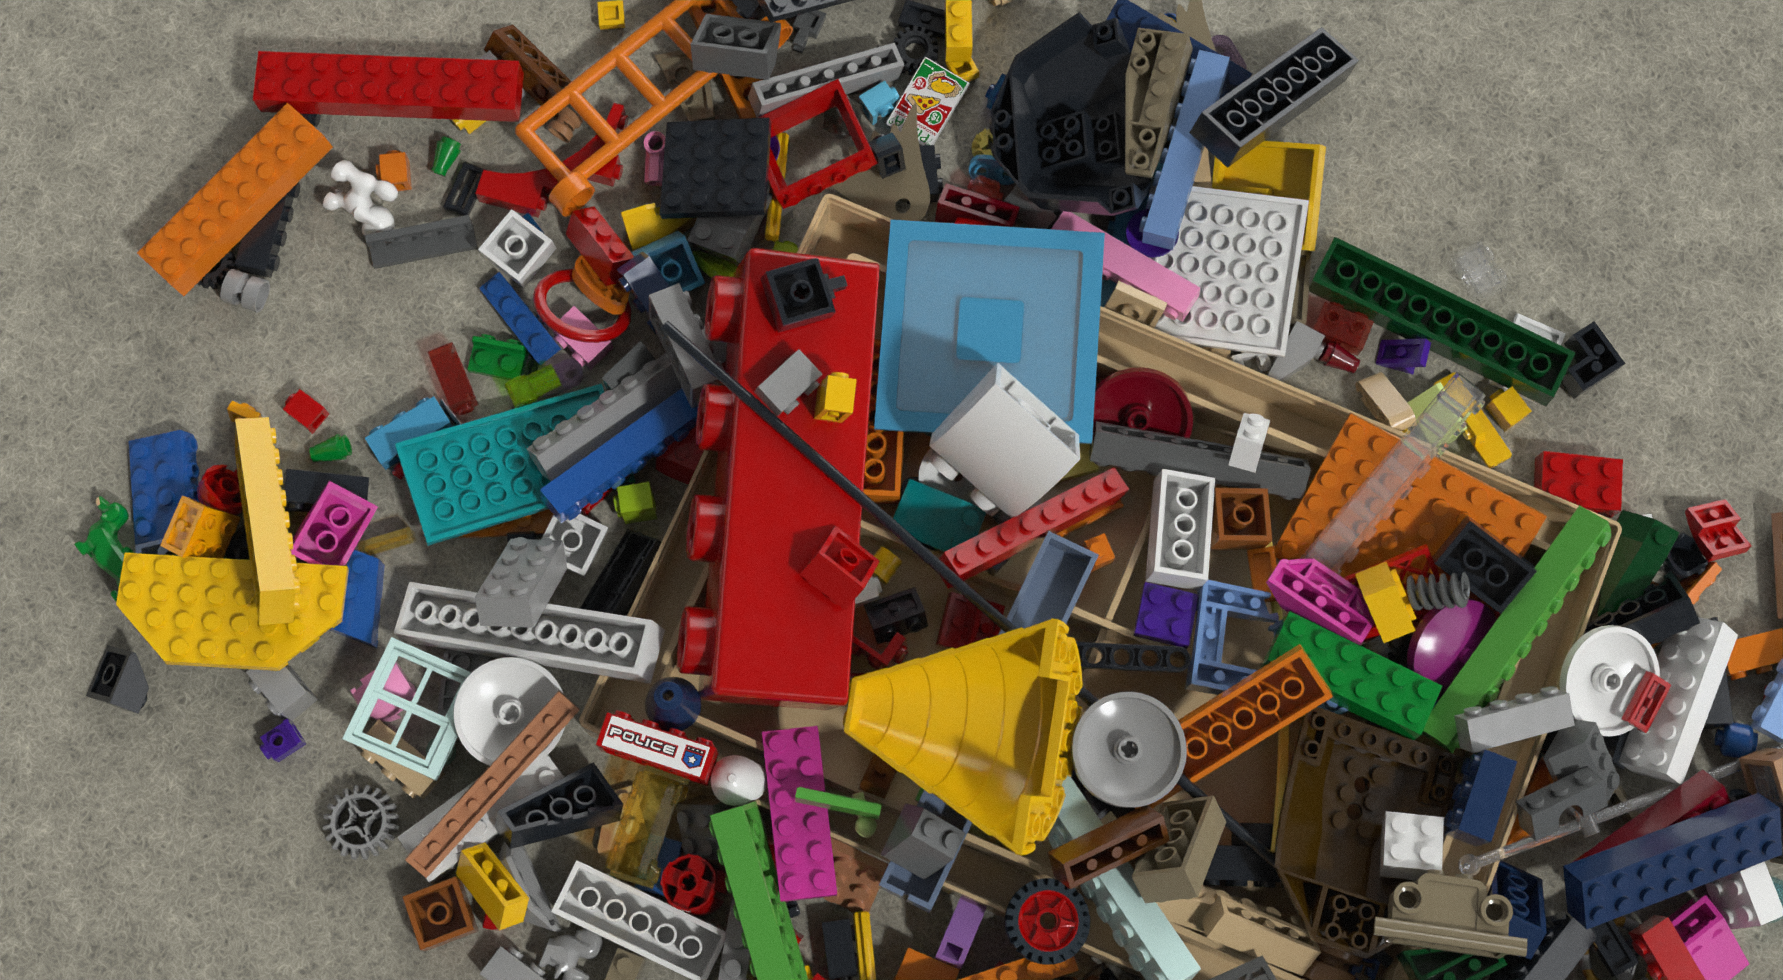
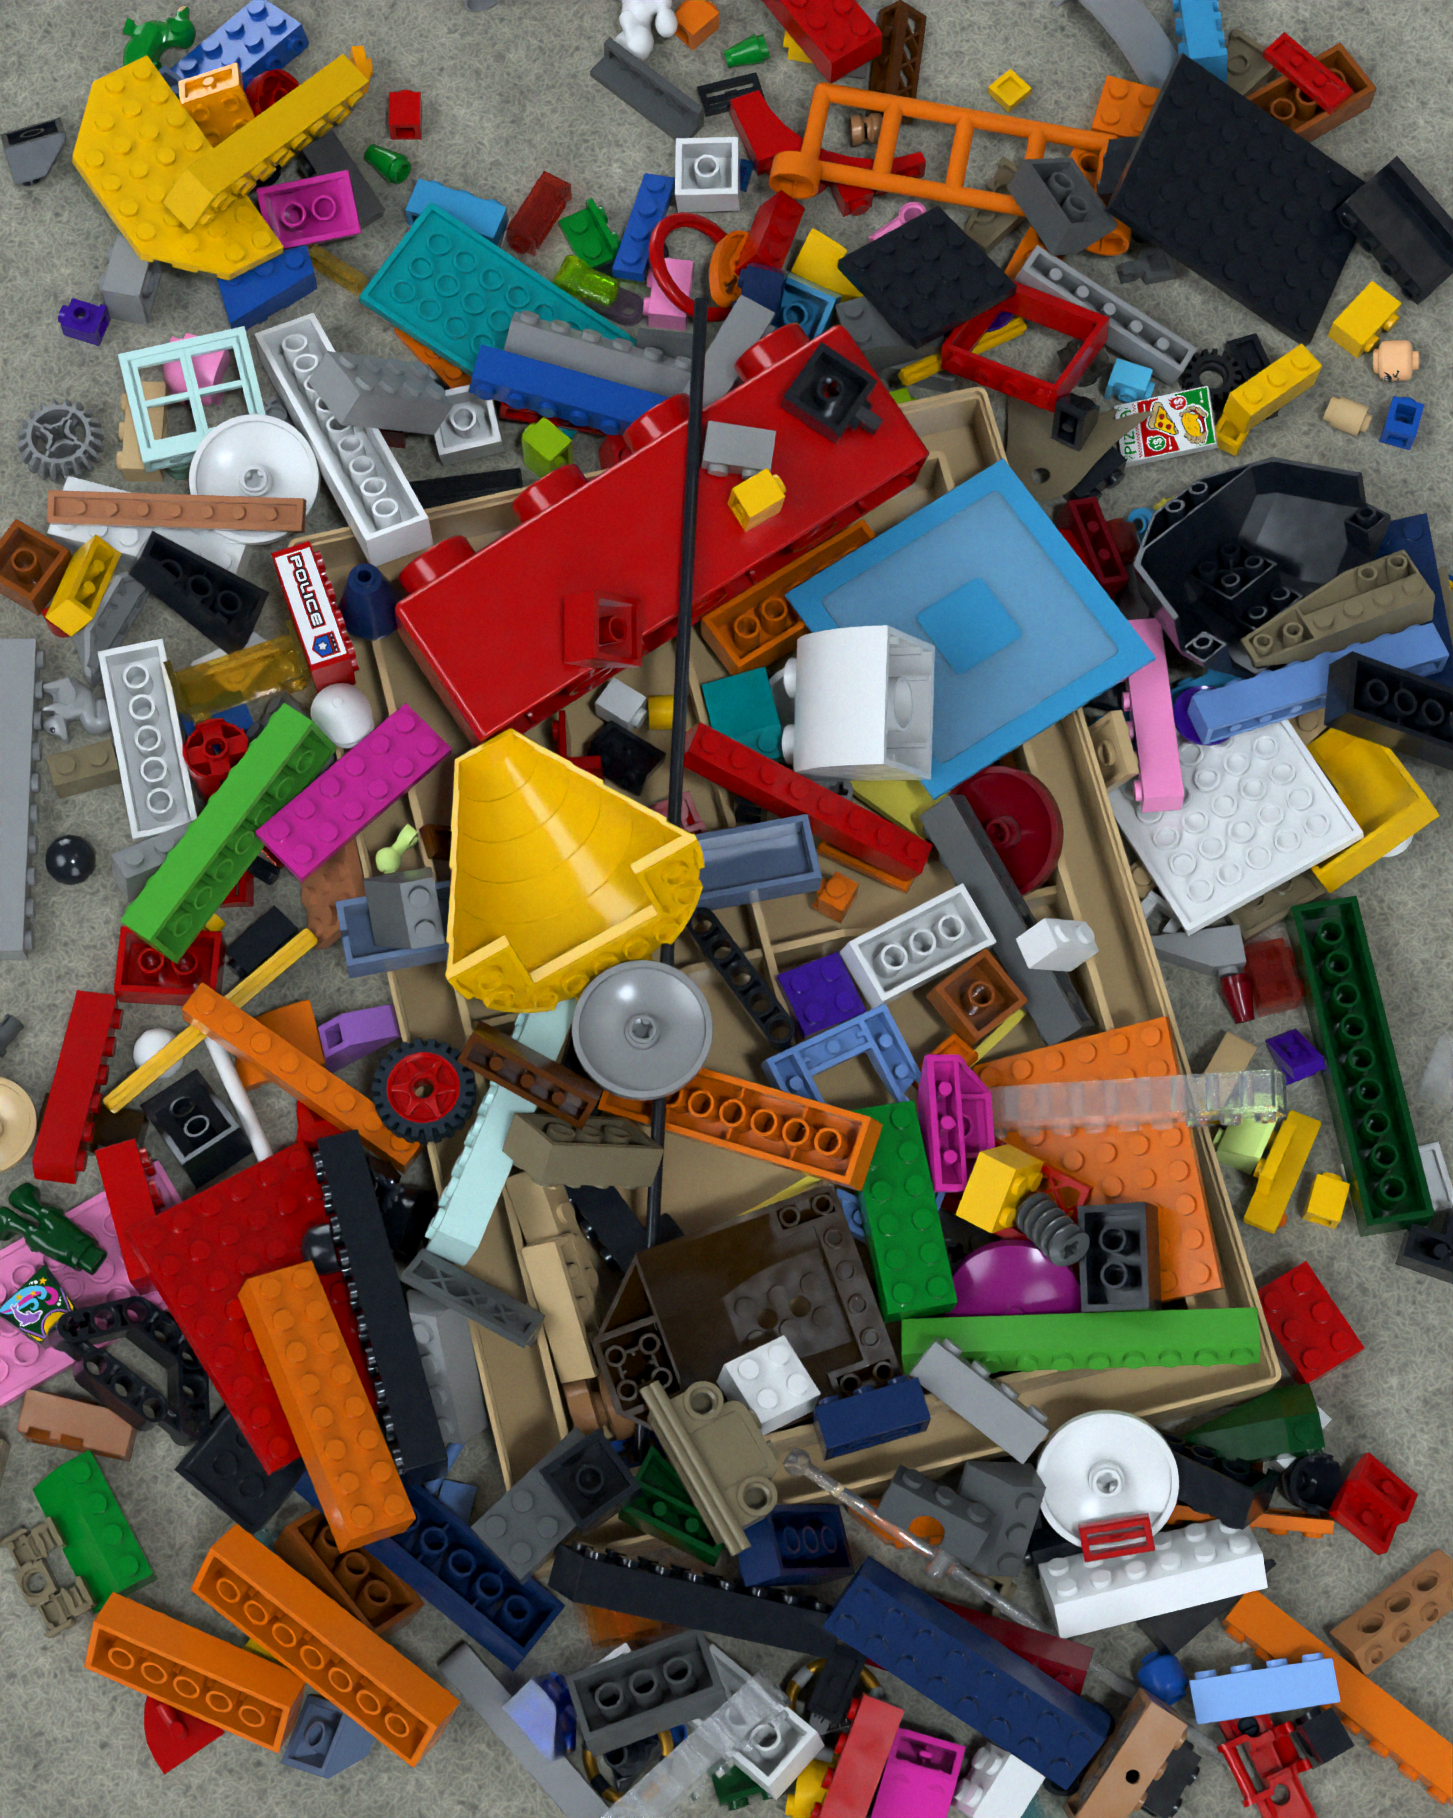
camera: 55 degrees right, 5 degrees down
bright green tile [795,787,882,819] -> none

